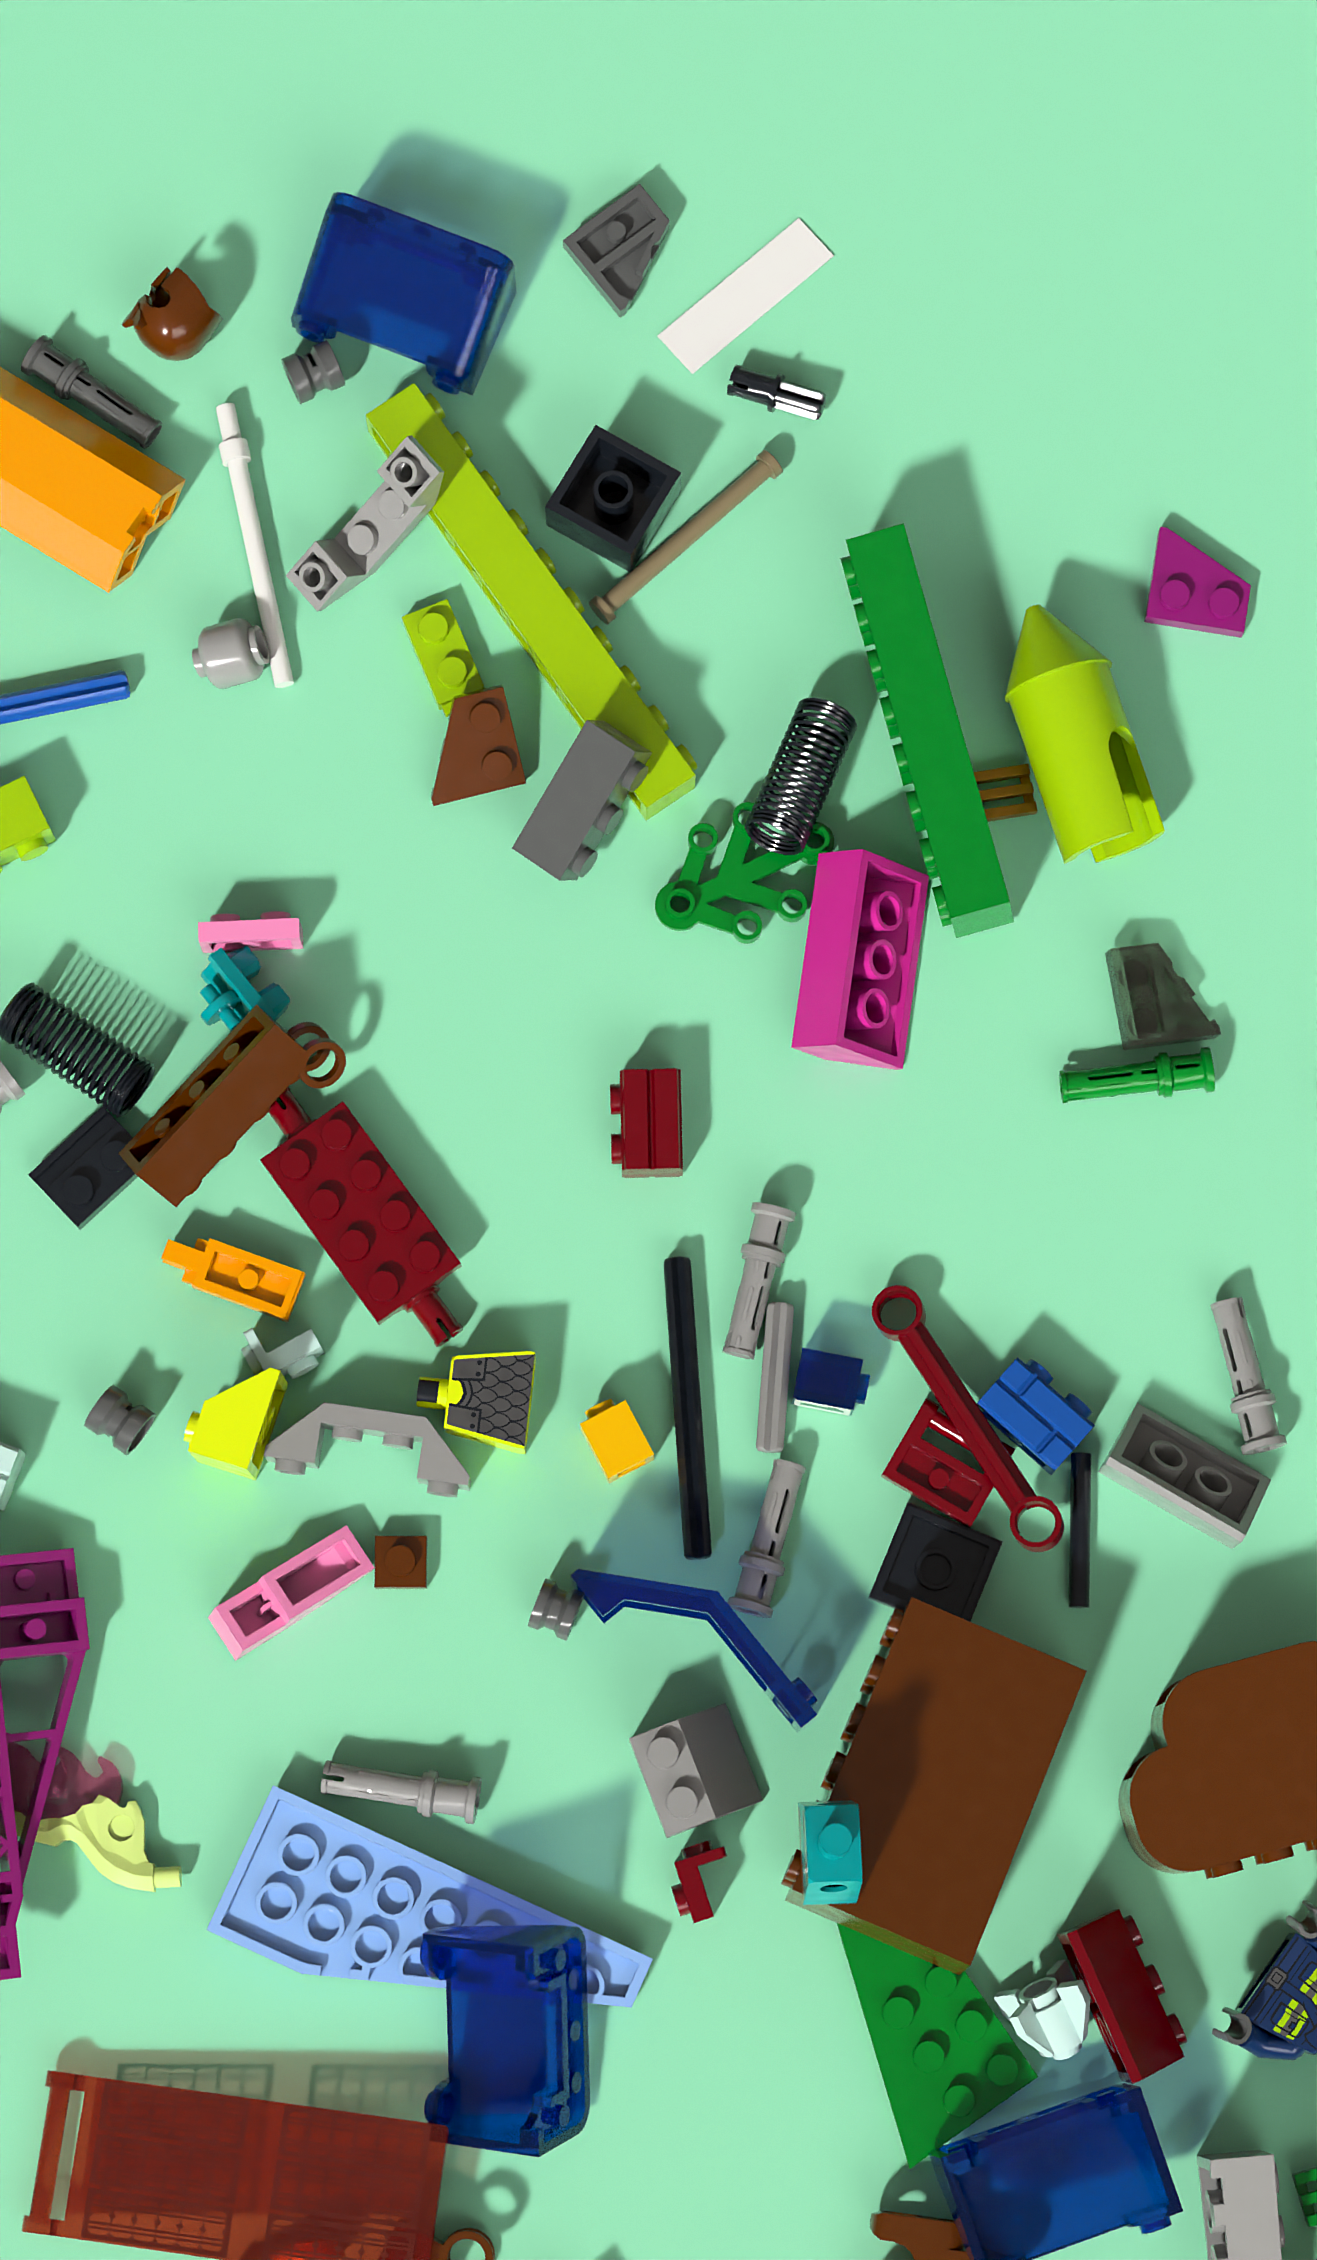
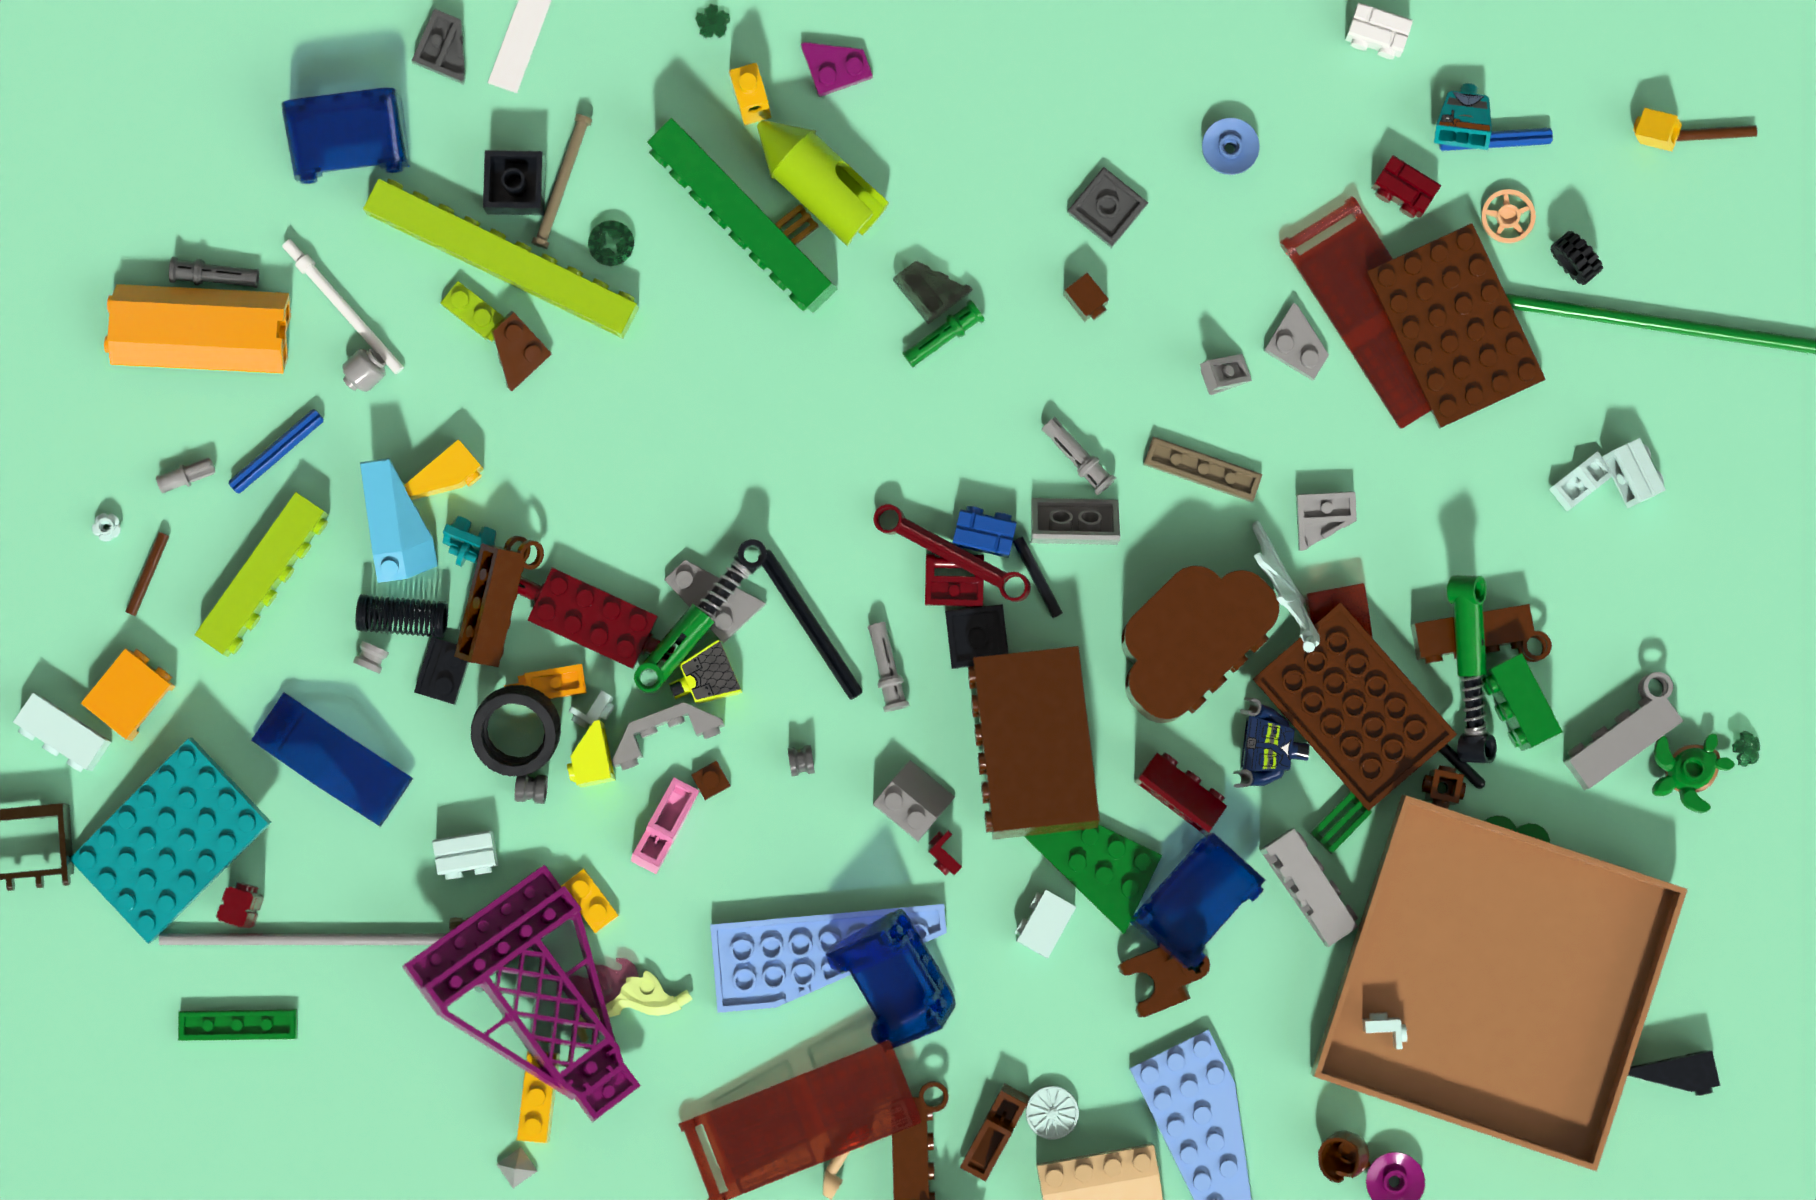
camera: 30 degrees left, 5 degrees up
reddish brown helmet [122,267,223,361] -> none
bright pink plate [198,911,303,953] -> none
dark grey wheel [281,340,345,404] -> none
light grey slope [286,435,444,611] -> none
light grey pin [321,1760,482,1824] -> none
dark grey brick [512,720,652,881] -> none
clear blue windscreen [570,1569,818,1733] -> none
yellow brick [580,1398,654,1483] -> none
dark red brick [610,1068,683,1178] -> none
green plant [655,802,834,944] -> none
light grey pin [722,1202,796,1360] -> none
black axle [727,364,826,420] -> none
black piece [744,697,857,855] -> none
light grey axle [756,1302,794,1453] -> none
dark pink slope [791,849,929,1070] -> none
clear blue brick [791,1348,870,1416] -> none
teal torso [798,1800,862,1905] -> none
light aqua brick [994,1960,1091,2060] -> none
none -> medium azure wedge [360,458,438,583]
none -> yellow slope [405,439,484,500]
none -> black tyre [471,685,561,777]
none -> yellow plate [561,869,619,933]
none -> clear green gear [588,220,635,267]
none -> piece [634,539,767,693]
none -> light grey wing [664,560,766,644]
none -> clear green plant [695,4,730,38]
none -> yellow torso [729,63,771,126]
none -> light aqua brick [1015,890,1076,958]

